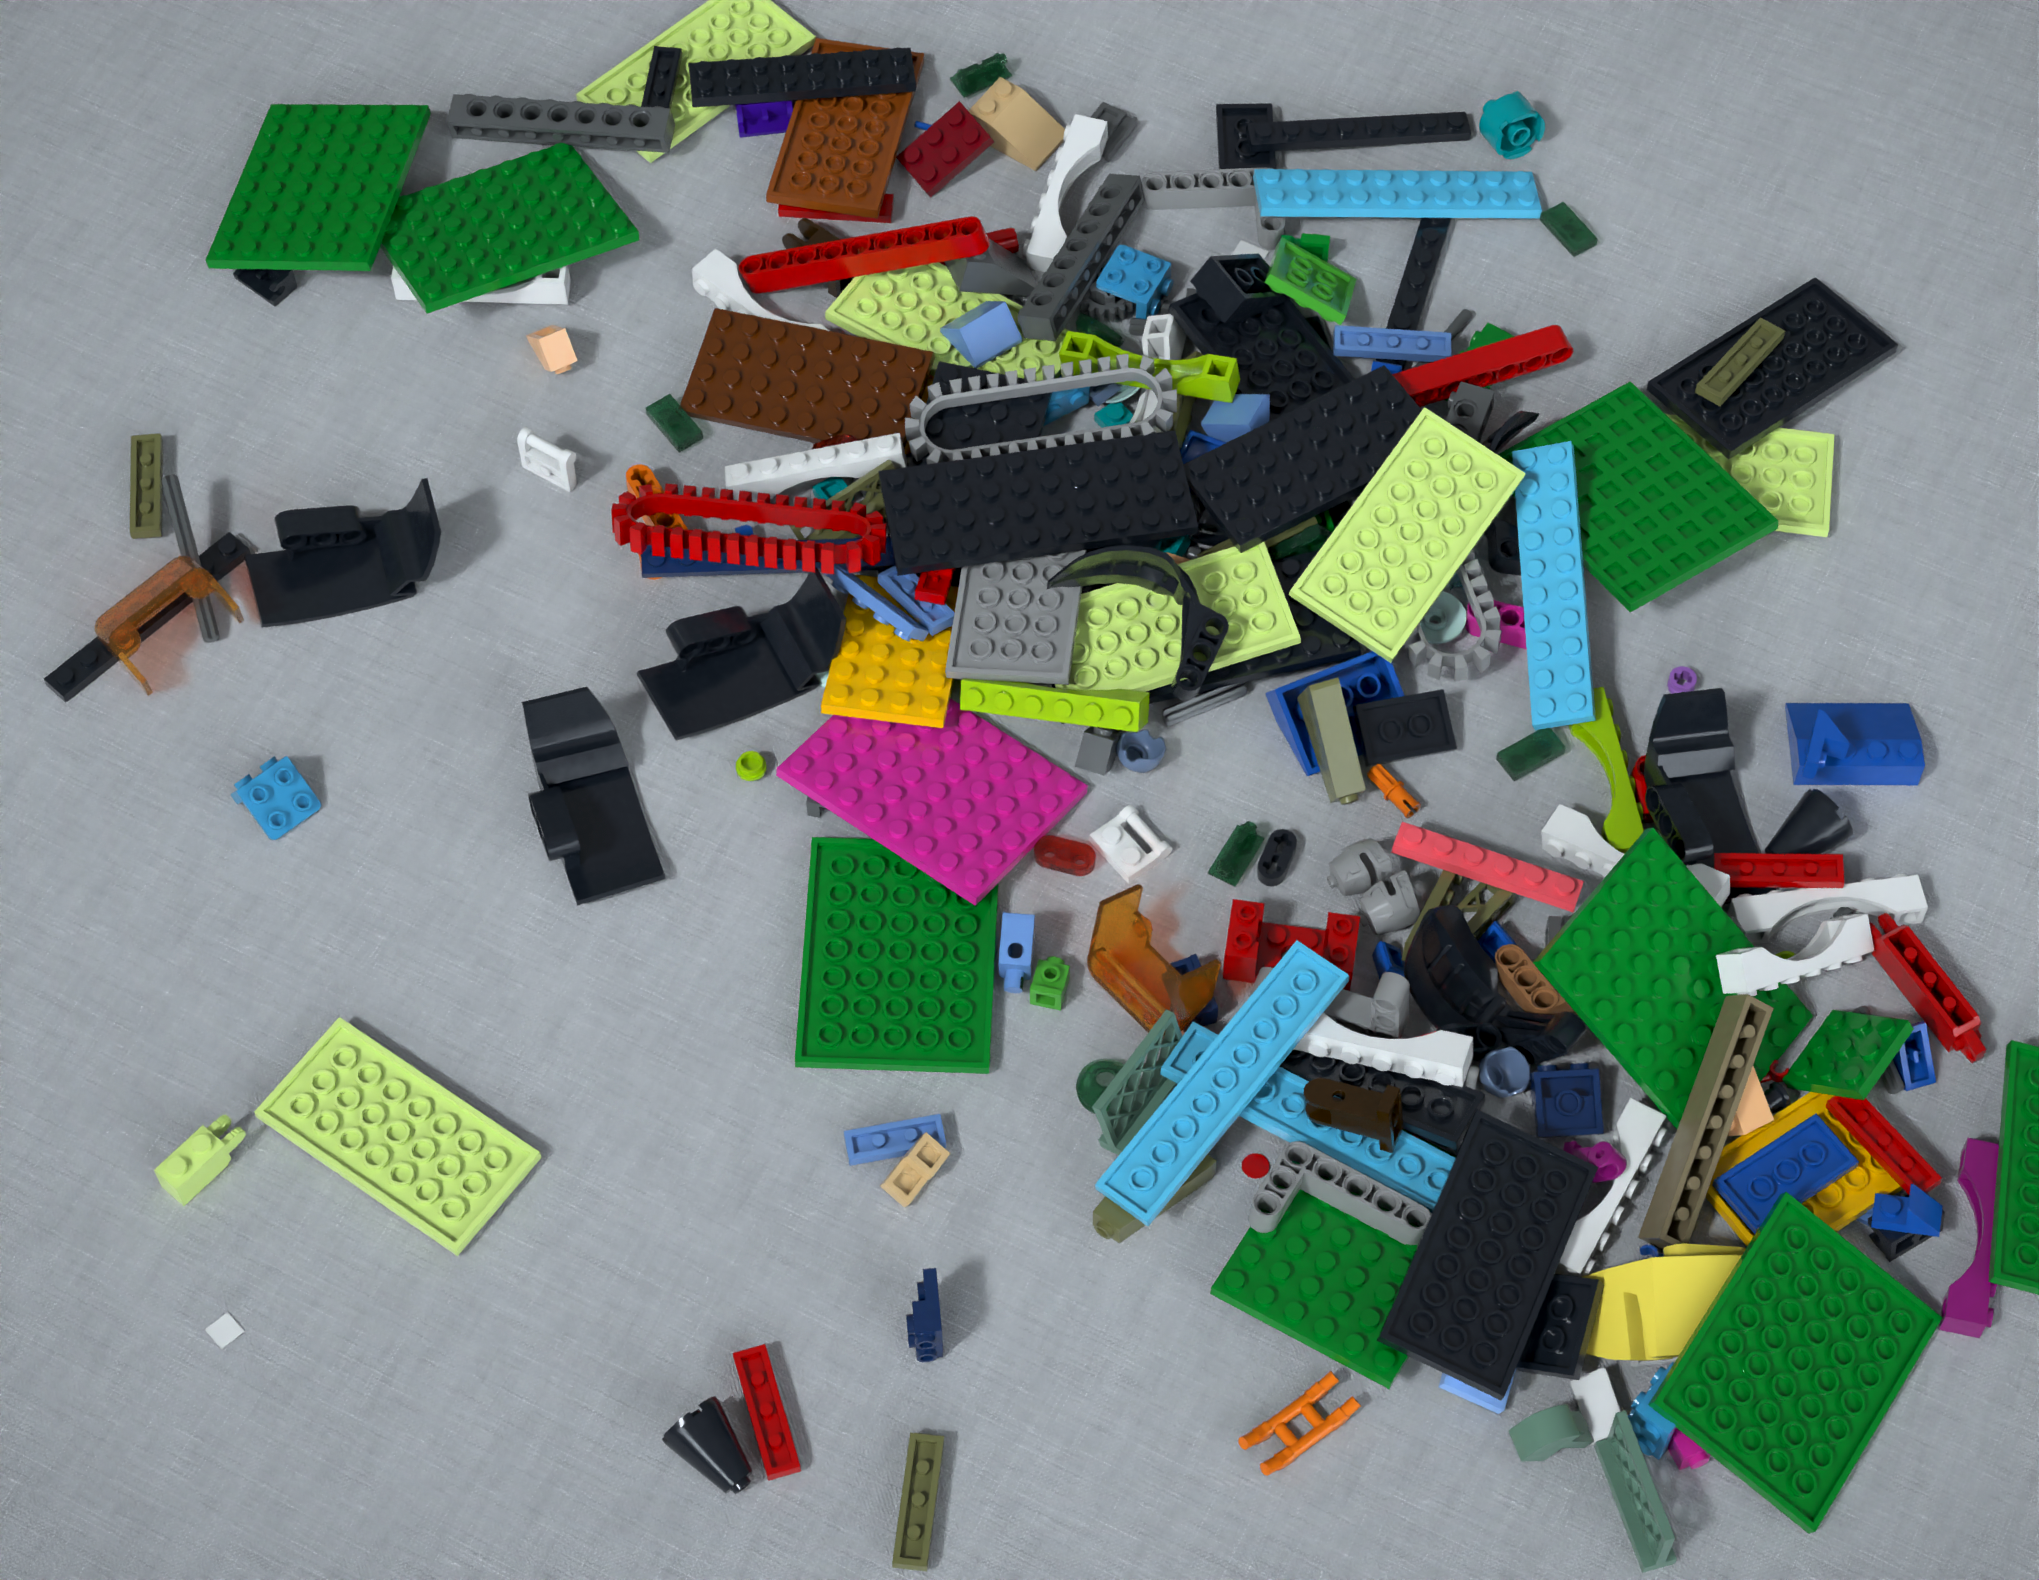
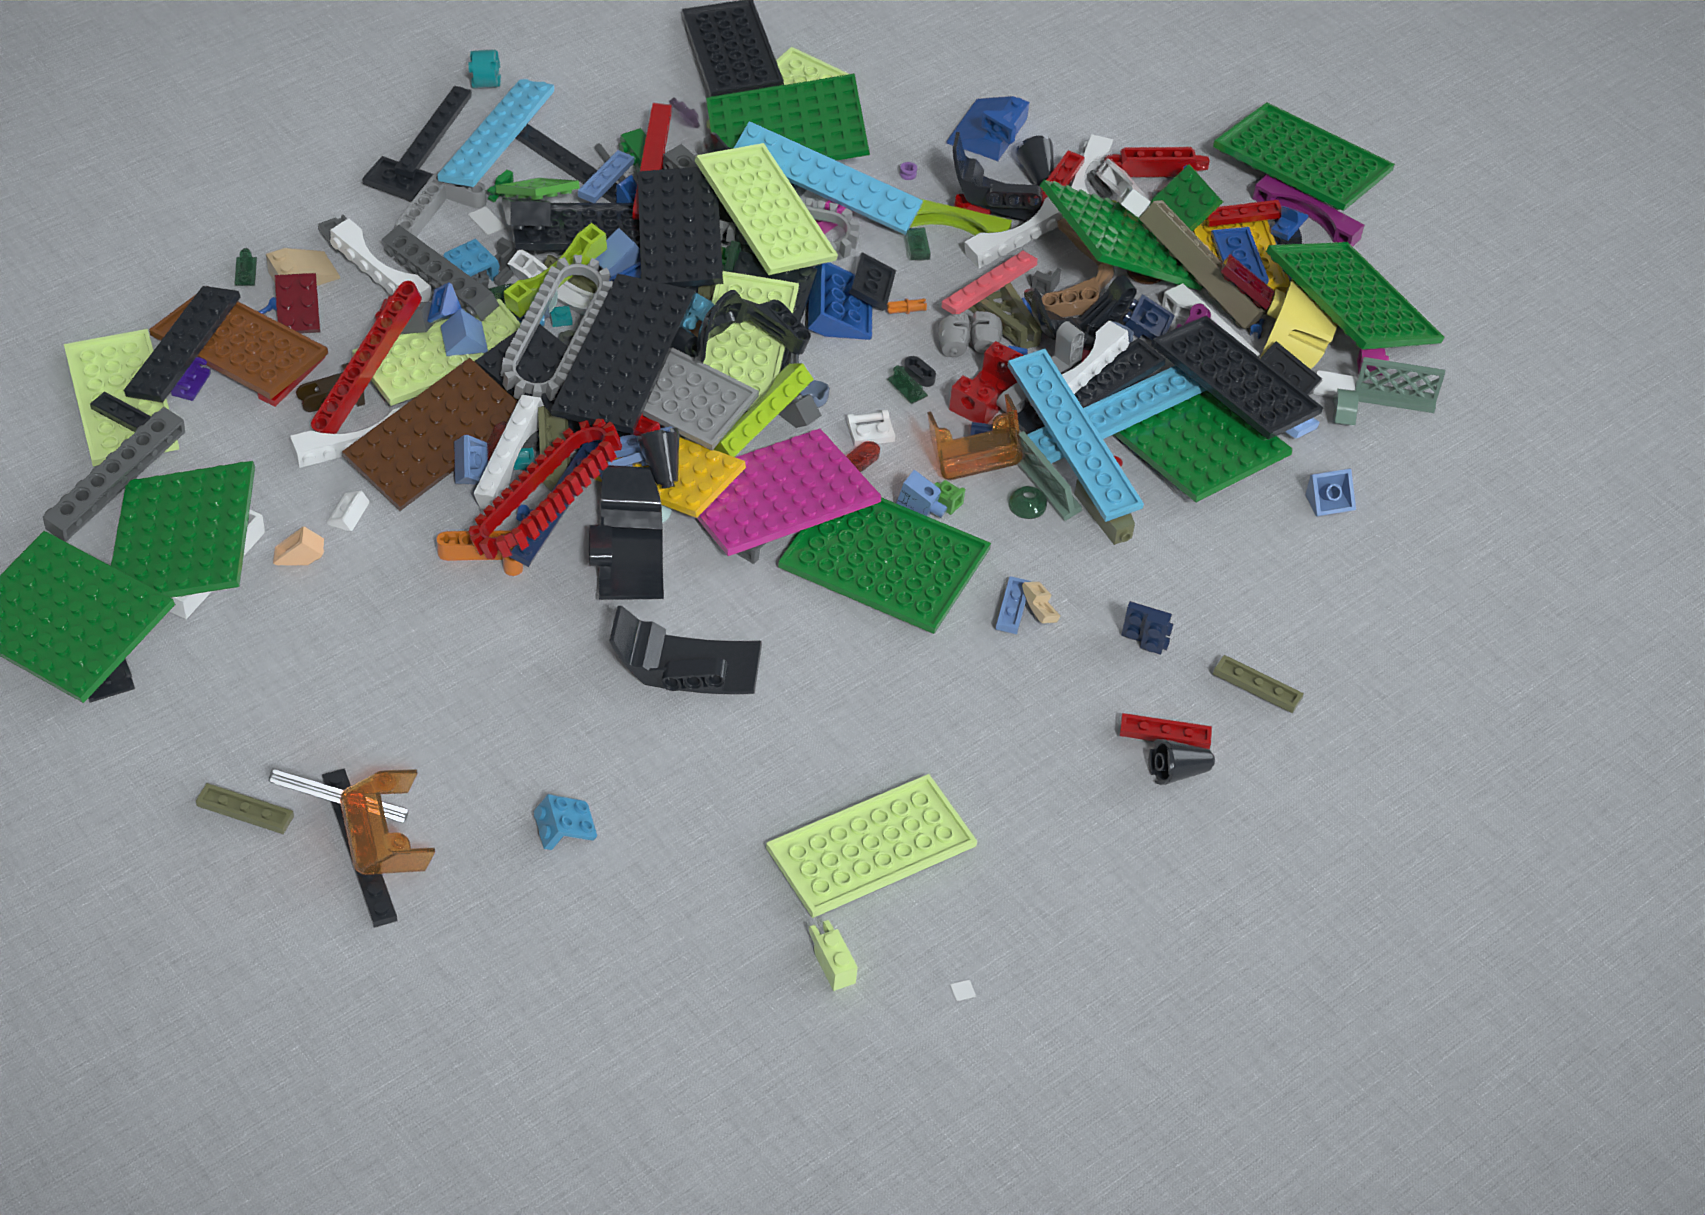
camera: 70 degrees left, 10 degrees down
black beam [244,478,441,628] -> none
white plate [517,427,577,492] -> none
clear green plate [645,394,703,453] -> none
lime plate [736,751,767,781] -> none
orange piece [1238,1371,1361,1476] -> none
light grey beam [1248,1141,1431,1245] -> none
slope [1297,677,1366,805] -> none
dark brown piece [1304,1078,1404,1153] -> none
clear green plate [1540,201,1598,257] -> none
dark azure bracket [1628,1362,1676,1460] -> none
olive plate [1695,317,1785,406] -> none
none -> white slope [327,491,369,531]
none -> blue slope [427,282,462,323]
none -> medium blue slope [454,435,488,485]
none -> black cone [636,428,679,489]
none -> clear purple slope [668,97,700,128]
none -> medium azure plate [683,293,714,330]
none -> dark red plate [1220,254,1275,309]
none -> medium blue slope [1305,468,1356,516]

